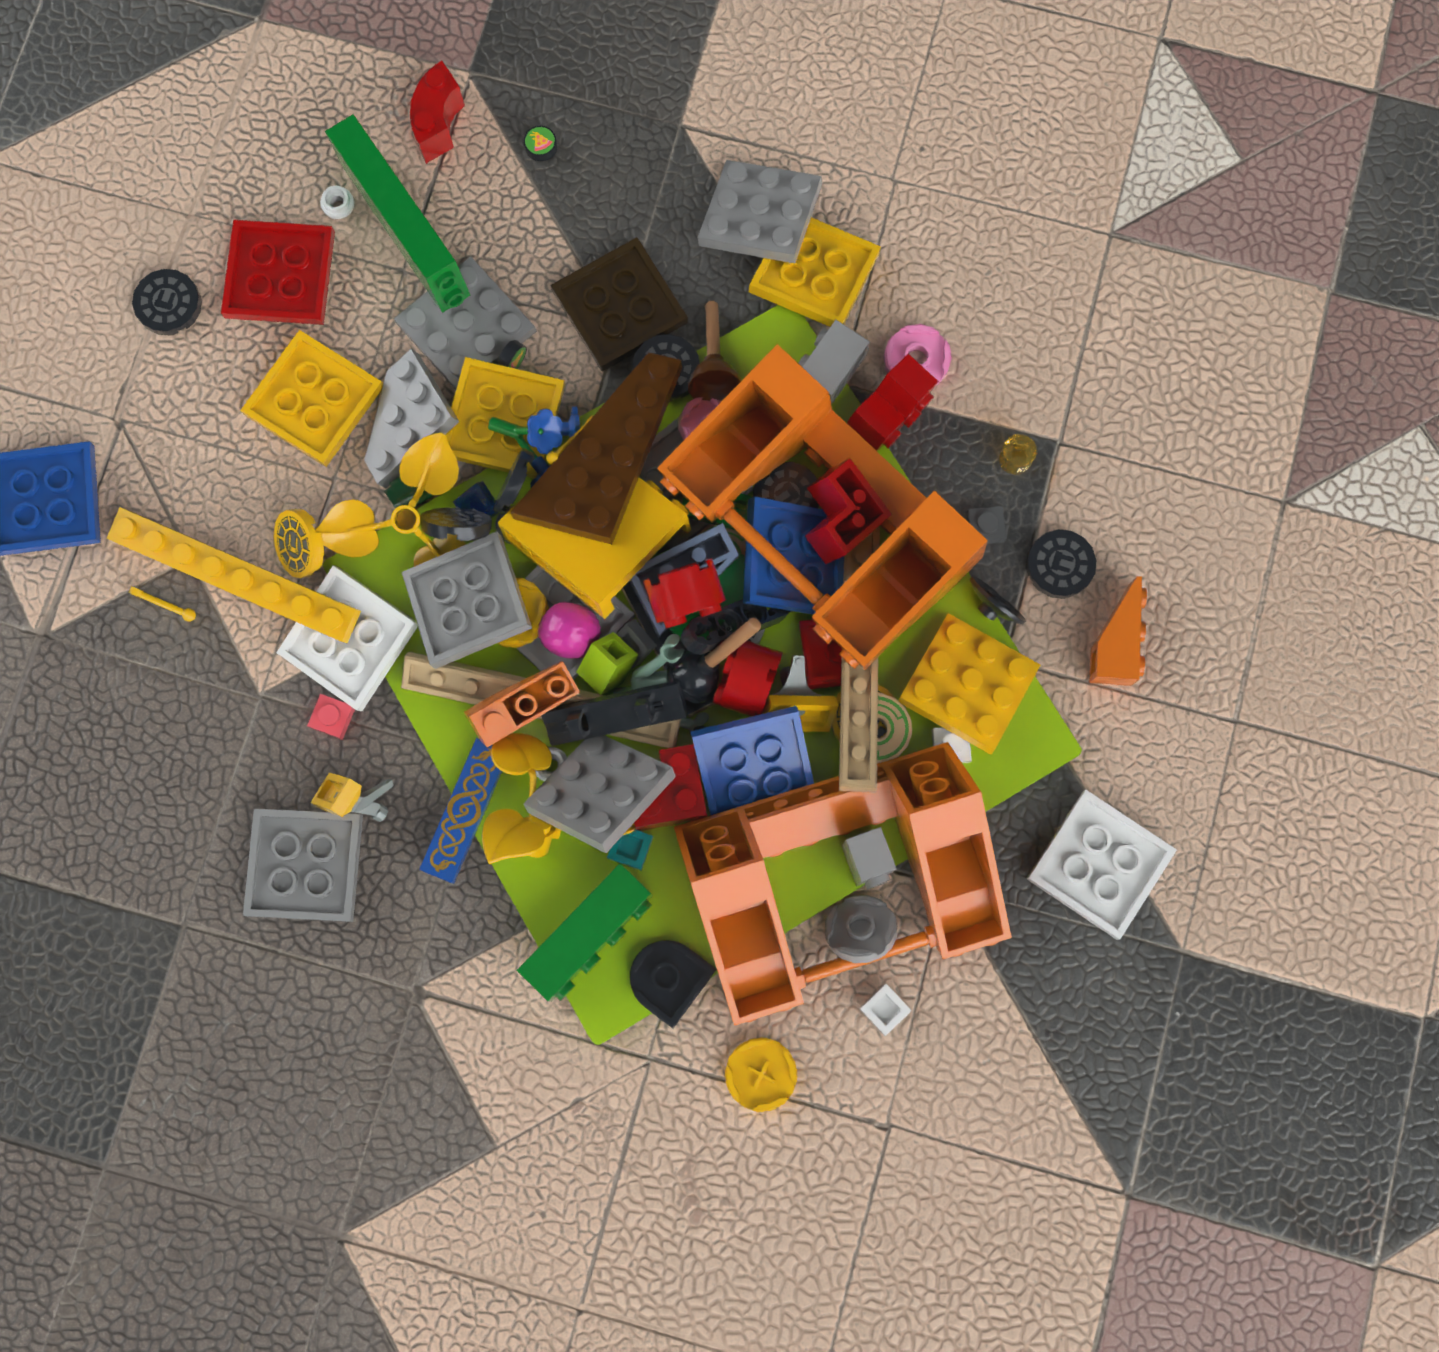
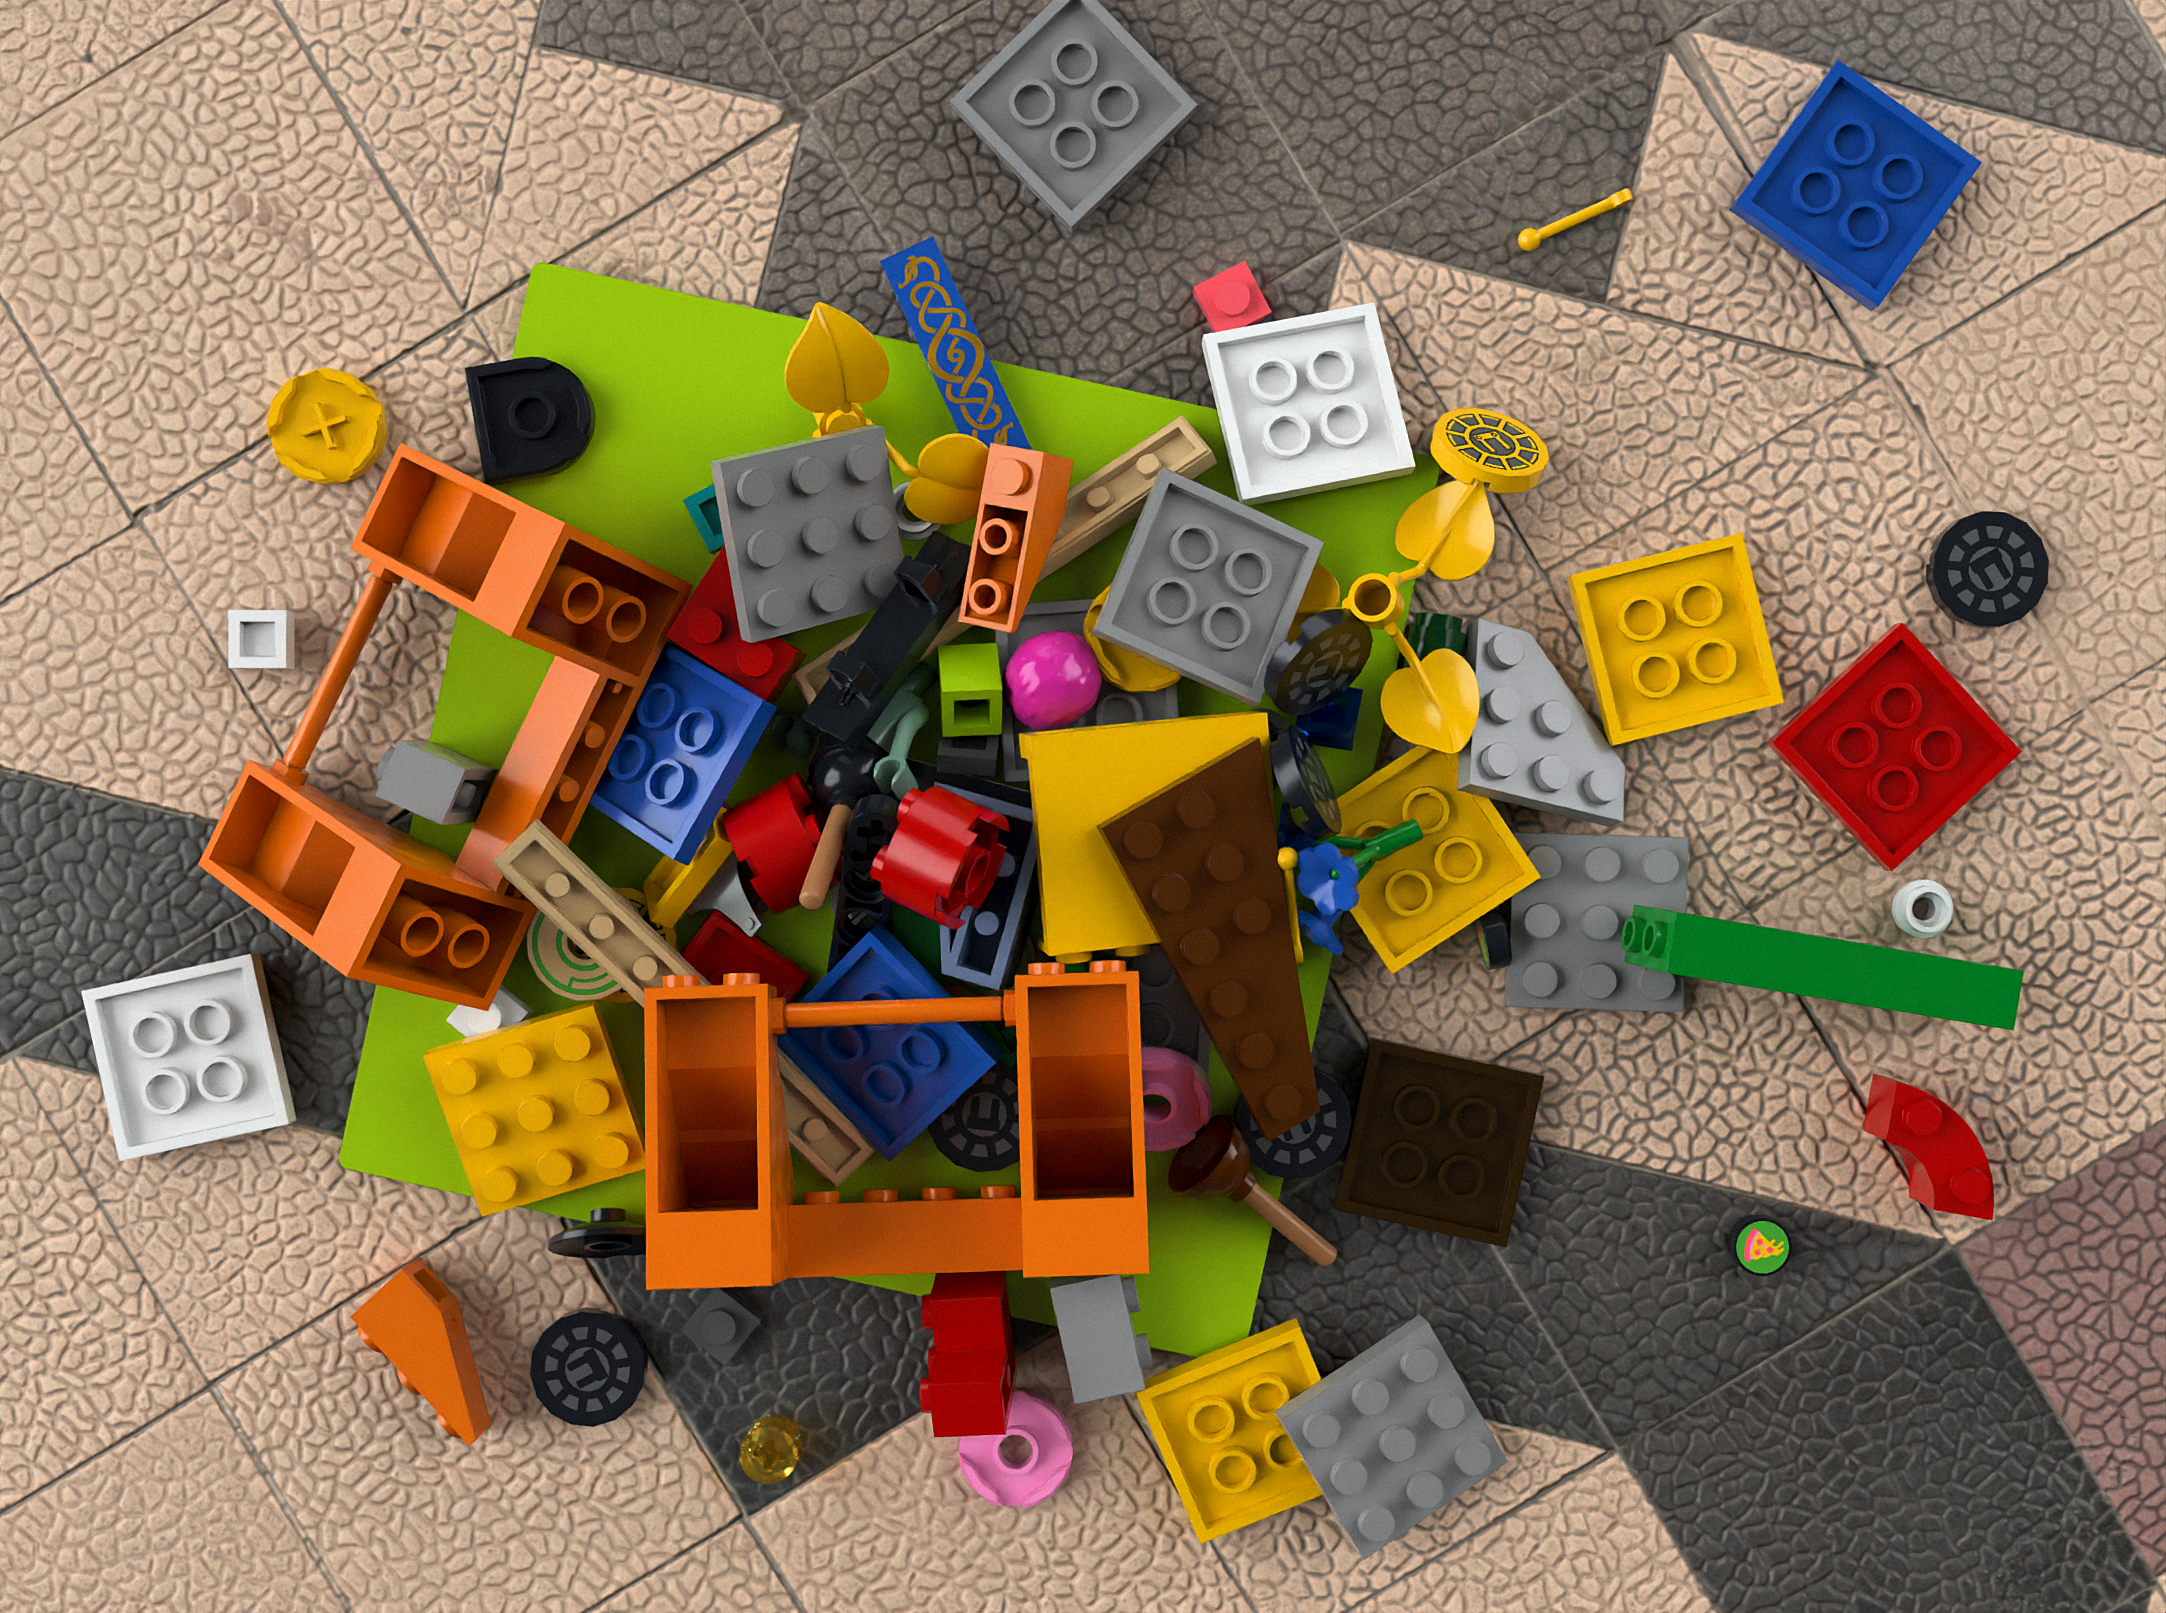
camera: 130 degrees right, 10 degrees up
yellow plate [106,507,361,643] -> none
yellow piece [310,773,394,822] -> none
green brick [516,863,653,1002] -> none
red brick [805,458,892,564] -> none
light grey tile [825,895,897,963] -> none

